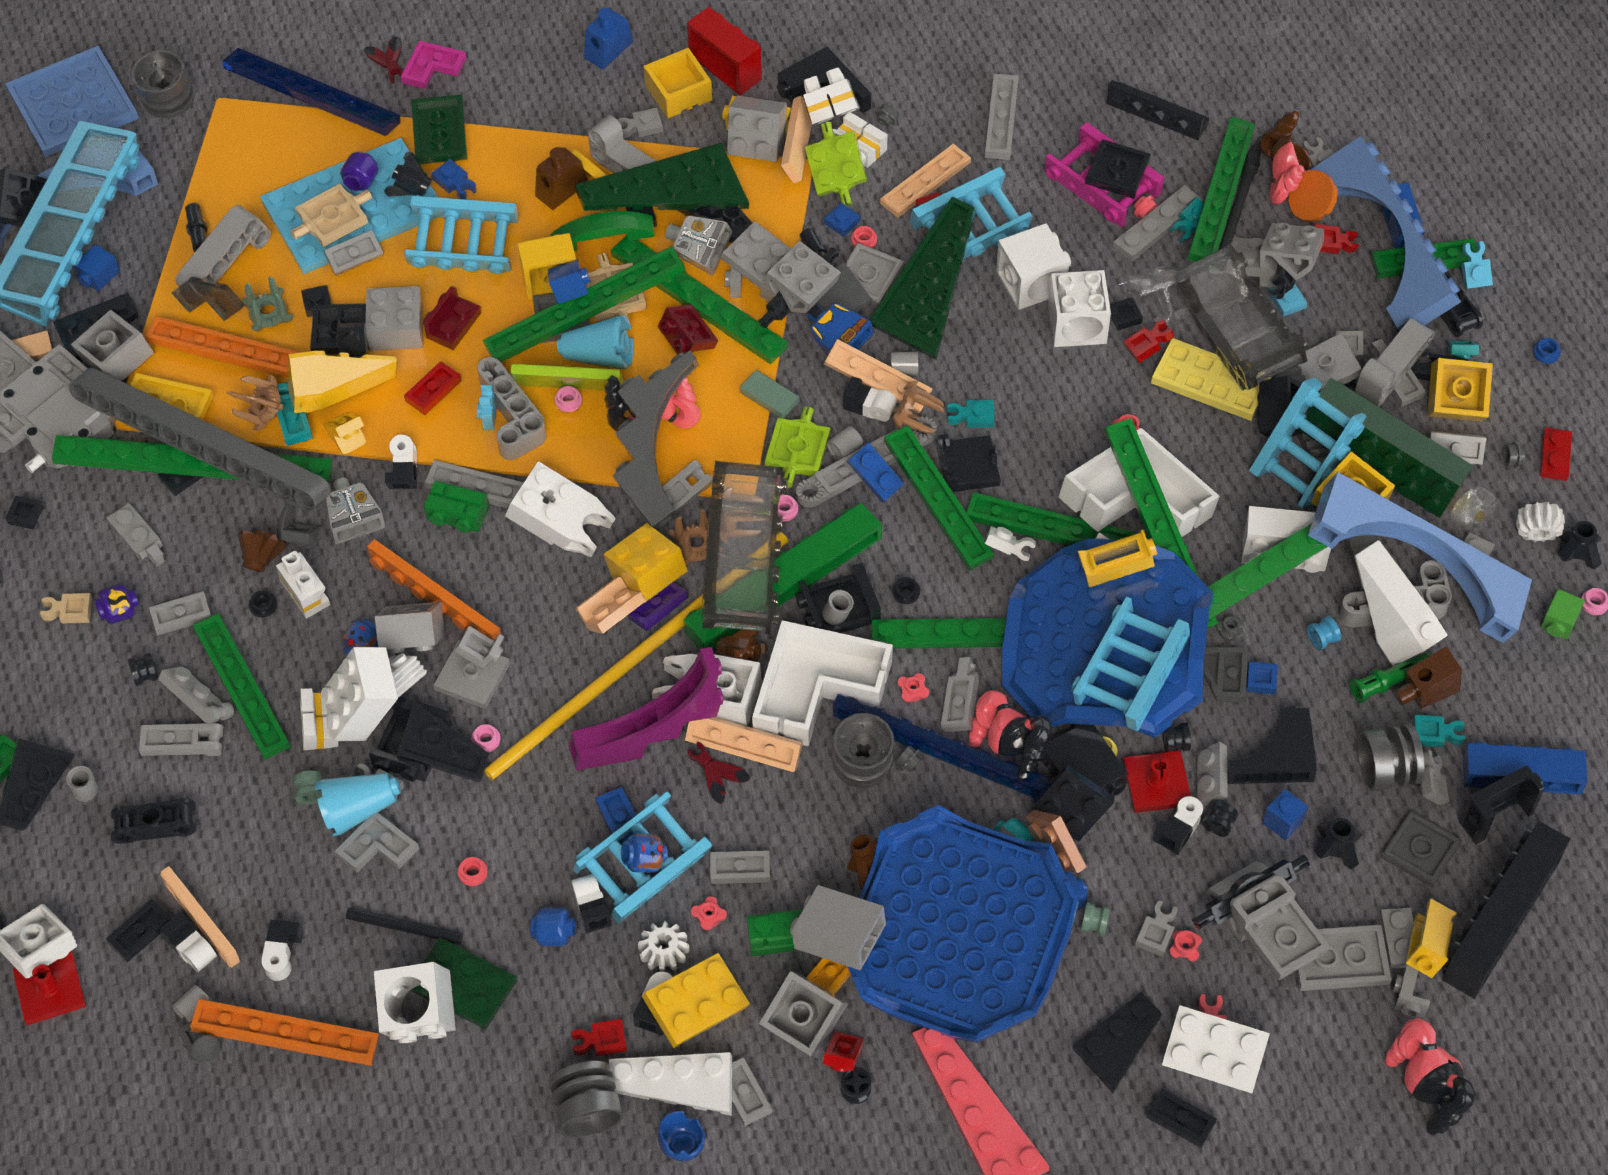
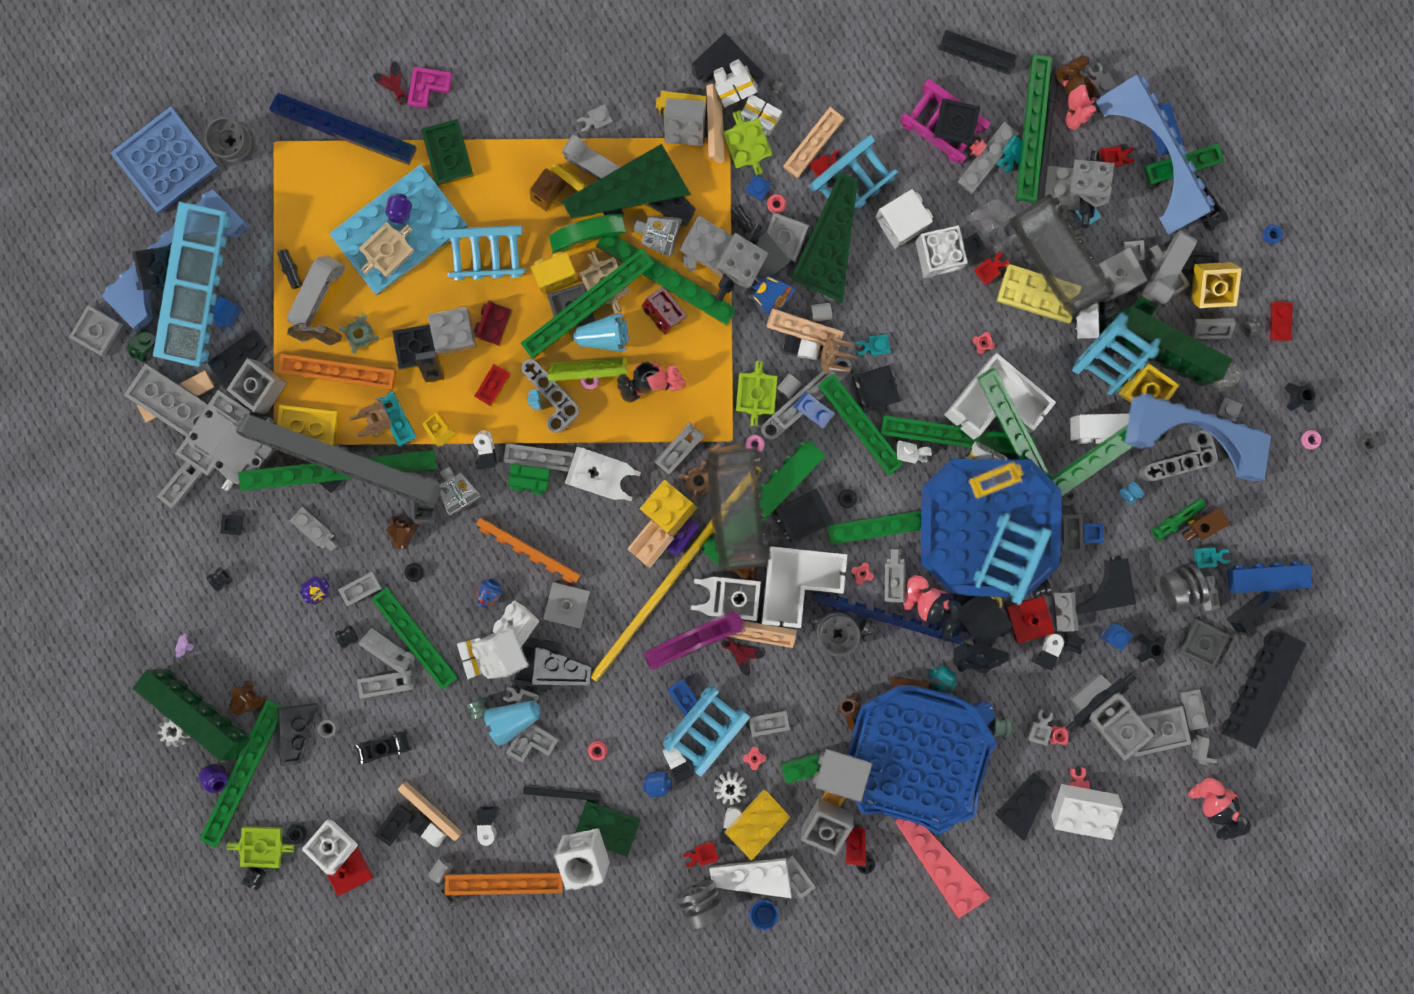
camera: 10 degrees left, 30 degrees up
tan plate [40,593,92,624] -> none
white hips [276,551,330,618] -> none
yellow wedge [288,351,397,413] -> none
black plate [301,285,331,317] -> none
light grey plate [324,230,383,276] -> none
light grey brick [374,602,445,654] -> none
black rock [384,152,432,197] -> none
blue plate [431,159,477,200] -> none
light grey bracket [454,626,504,669] -> none
bright pink plate [471,724,501,752] -> none
blue brick [548,259,591,304] -> none
blue torso [584,8,633,70] -> none
dark grey arch [613,350,699,531] -> none
blue head [621,834,668,872] -> none
yellow piece [644,48,712,118] -> none
red piece [687,7,762,96] -> none
sand green tile [740,370,799,418] -> none
light grey beam [822,590,854,625] -> none
light grey plate [985,74,1019,160] -> none
nougat plate [1025,810,1087,873] -> none
black plate [1147,1088,1217,1148] -> none
orange tile [1288,170,1338,222] -> none
white wedge [1354,540,1448,666] -> none
yellow window [1406,899,1457,978] -> none
teal plate [1447,340,1479,359] -> none
medium azure plate [1461,241,1493,289] -> none
white gear [1516,501,1565,543] -> none
bright green brick [1541,589,1585,639] -> none

